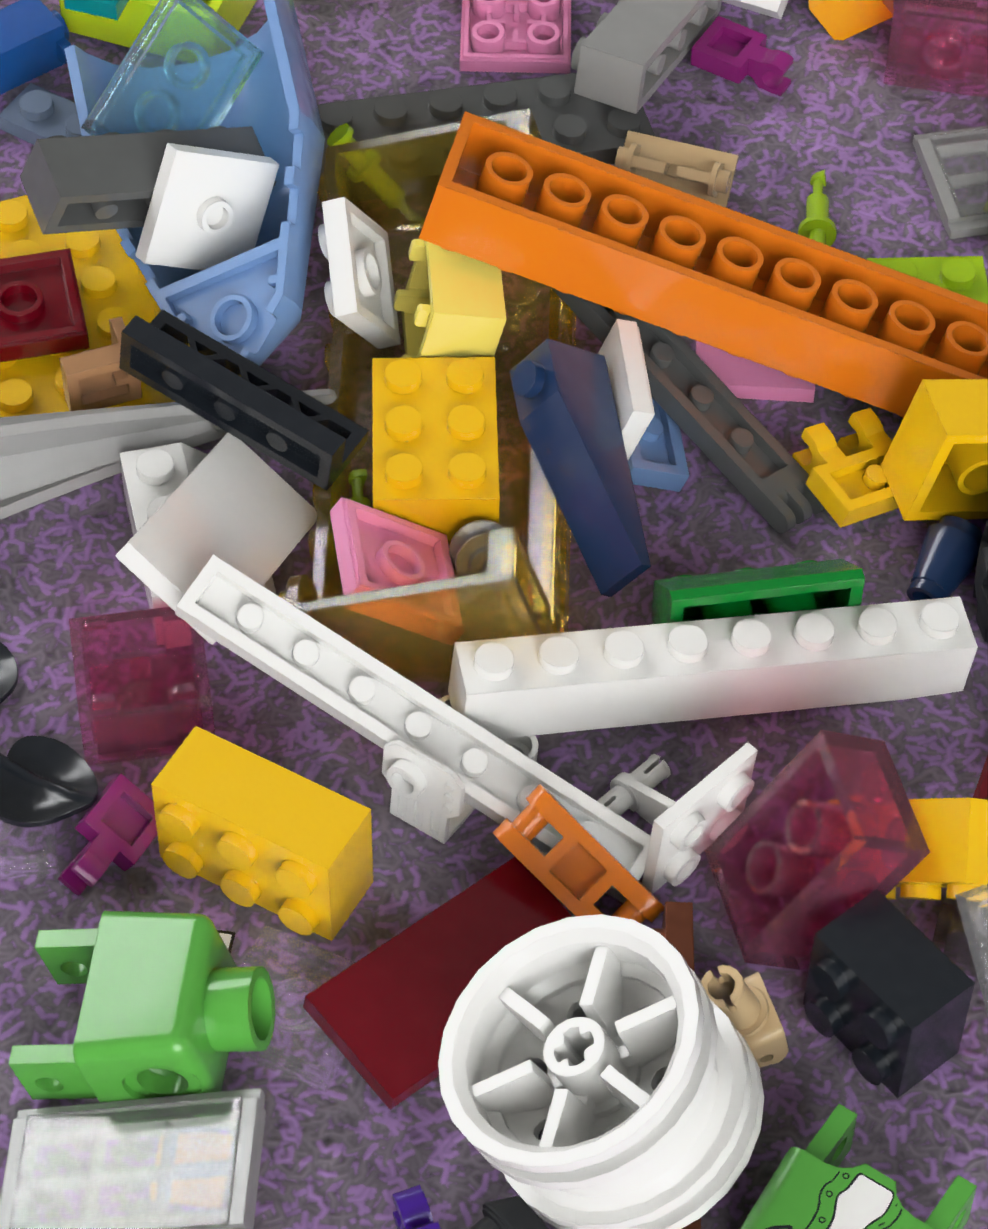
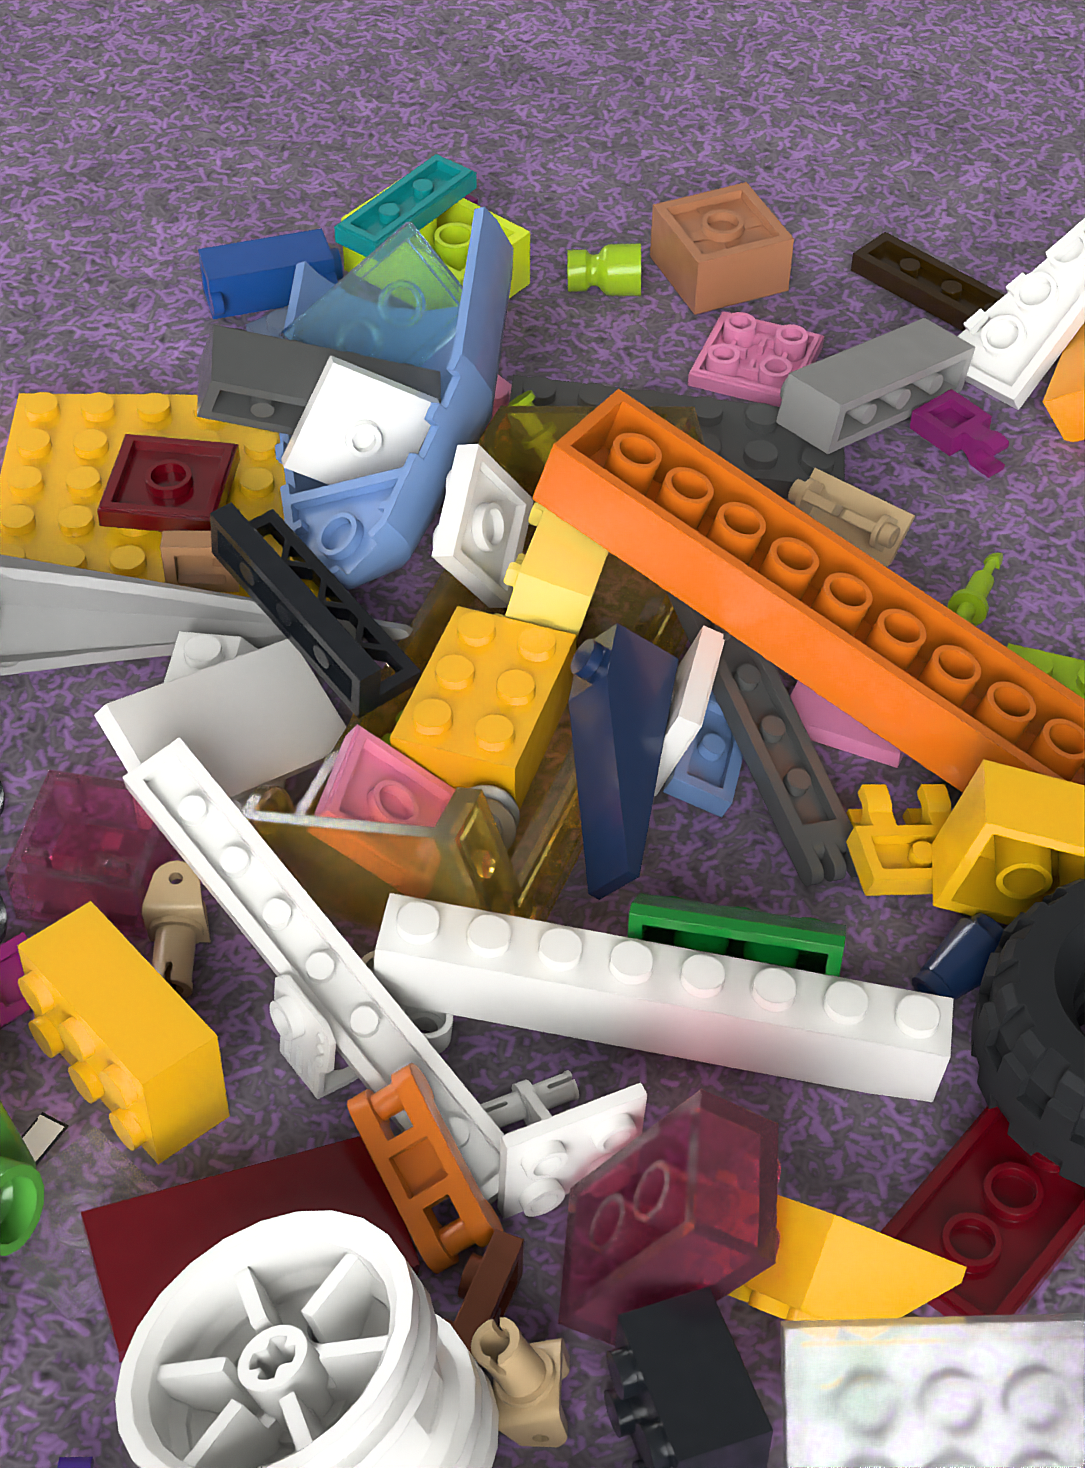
camera: 20 degrees right, 5 degrees down
none -> tan piece [142,860,211,999]

